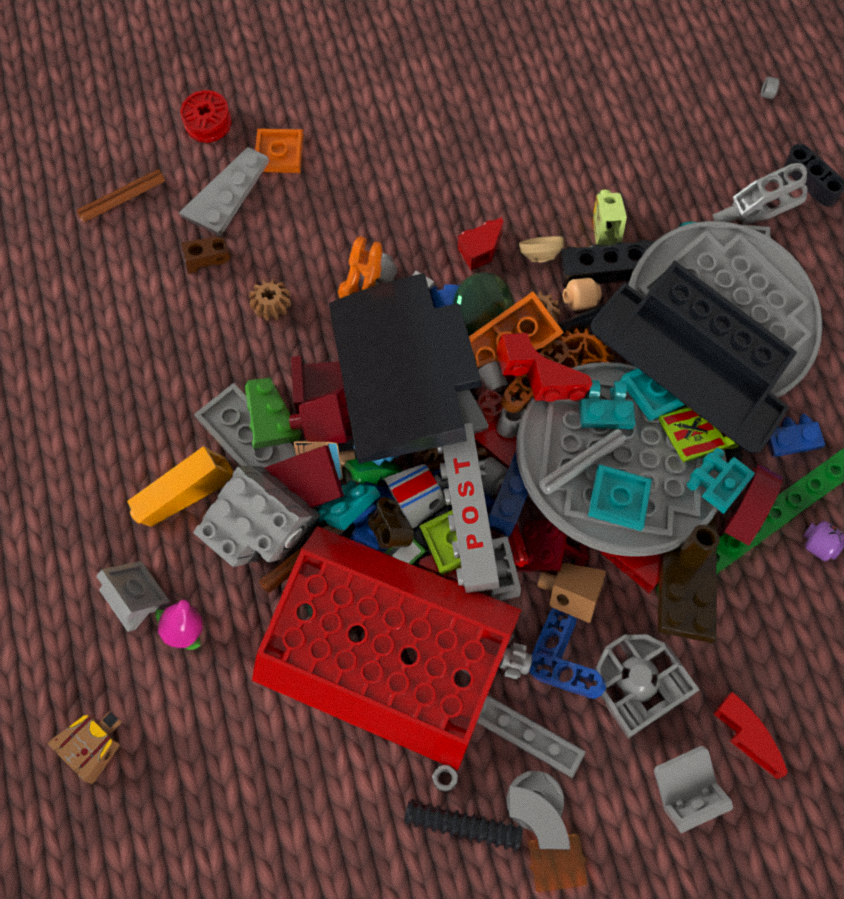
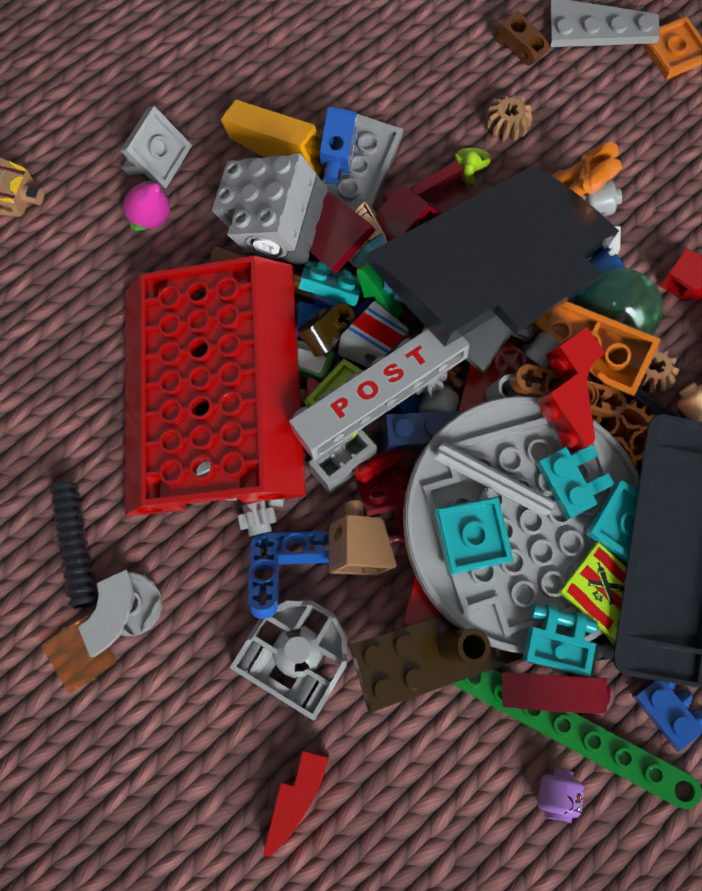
camera: 60 degrees right, 5 degrees up
bright green wing [245,378,302,449] -> none
light grey axle [432,765,458,792] -> none
light grey tile [477,695,586,778] -> none
light grey bracket [654,746,733,833] -> none
none -> blue torso [320,107,358,184]
none -> lime piece [455,148,491,186]

